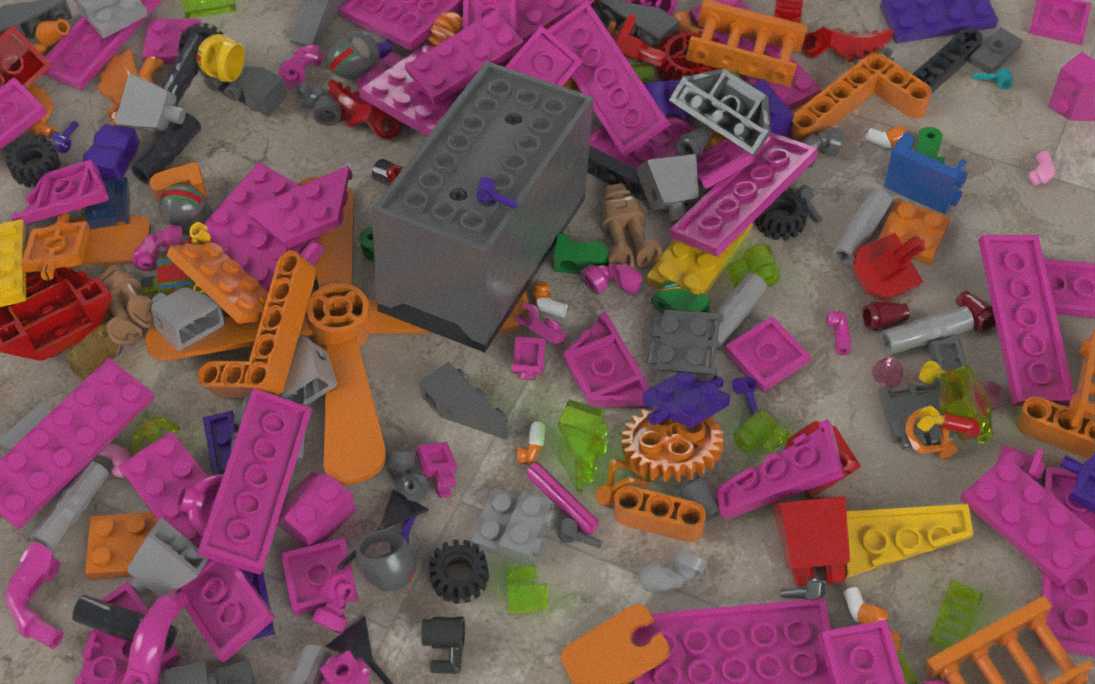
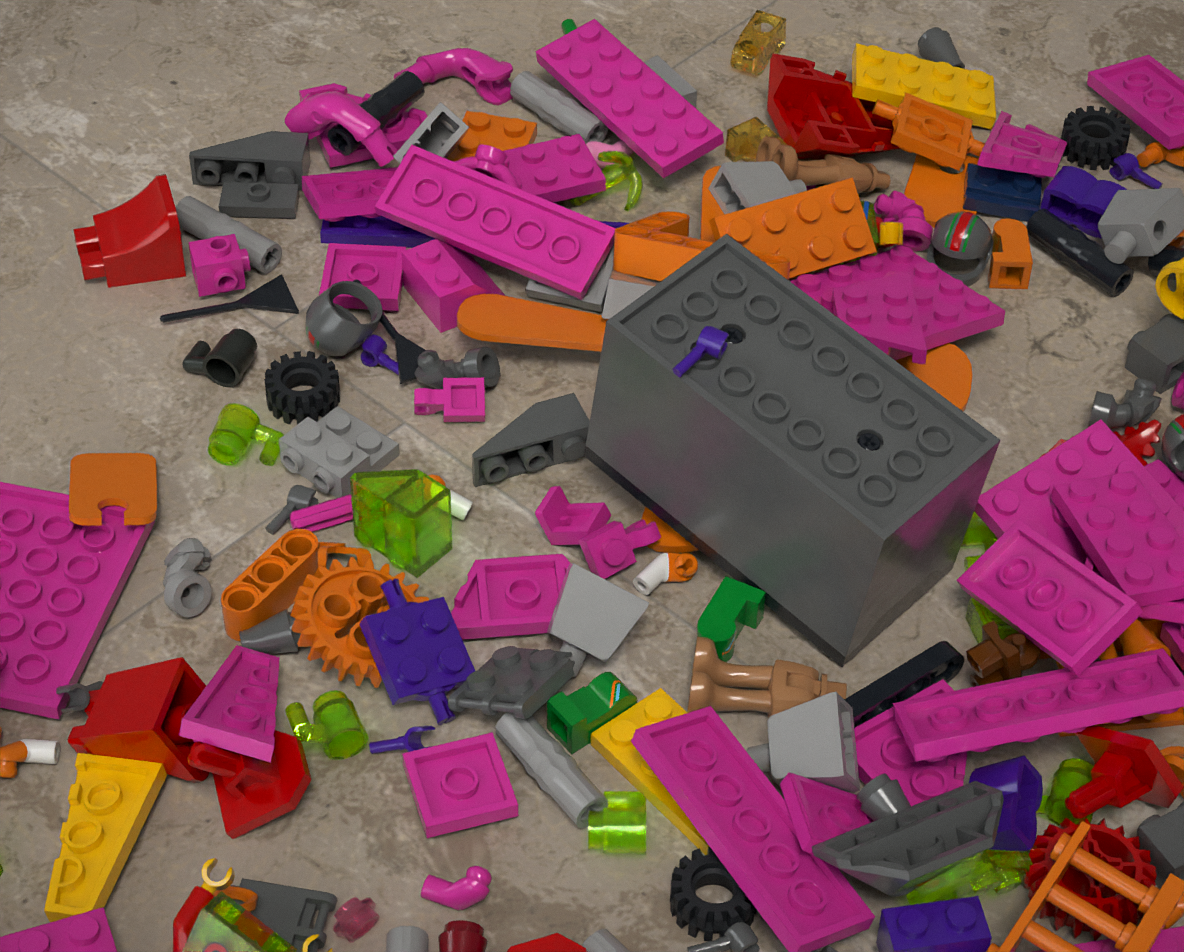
camera: 105 degrees right, 10 degrees down
dark pink arm [312,574,354,634] -> none
dark pink arm [580,263,642,295] -> none
none -> light grey torso [547,563,649,677]

